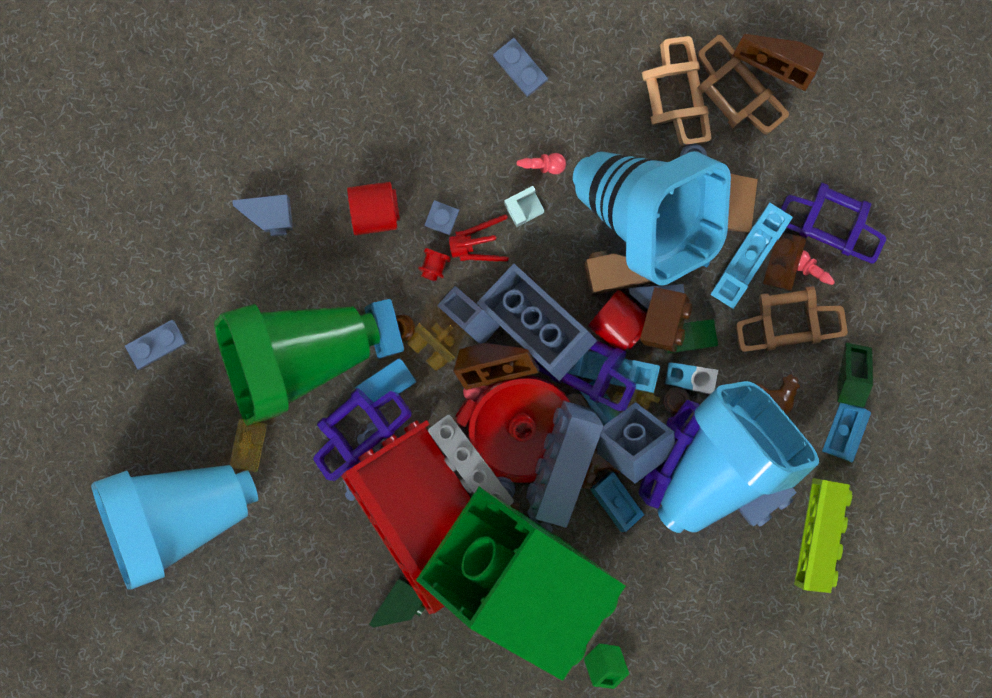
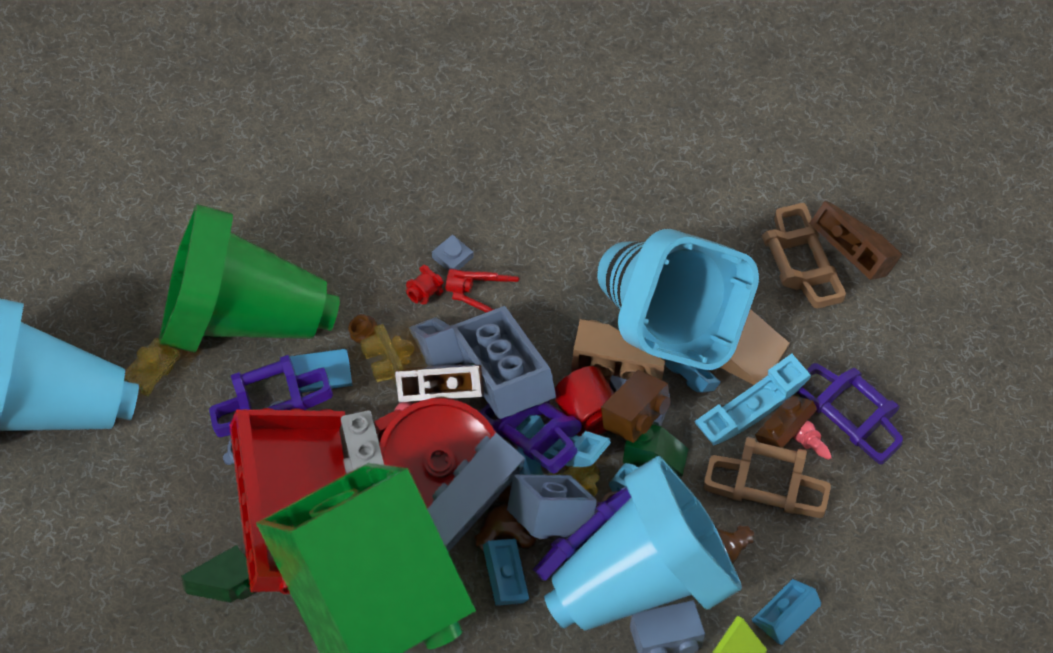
camera: 20 degrees right, 30 degrees down
sand blue plate [125,320,187,370] -> none
sand blue slope [232,195,293,236] -> none
red piece [347,182,400,236] -> none
dark azure slope [364,299,404,359] -> none
sand blue plate [493,38,548,97] -> none
light aqua panel [504,186,544,227] -> none
coral bar [516,153,566,175] -> none
light nougat bar [642,36,711,146] -> none
dark green slope [837,343,873,407] -> none

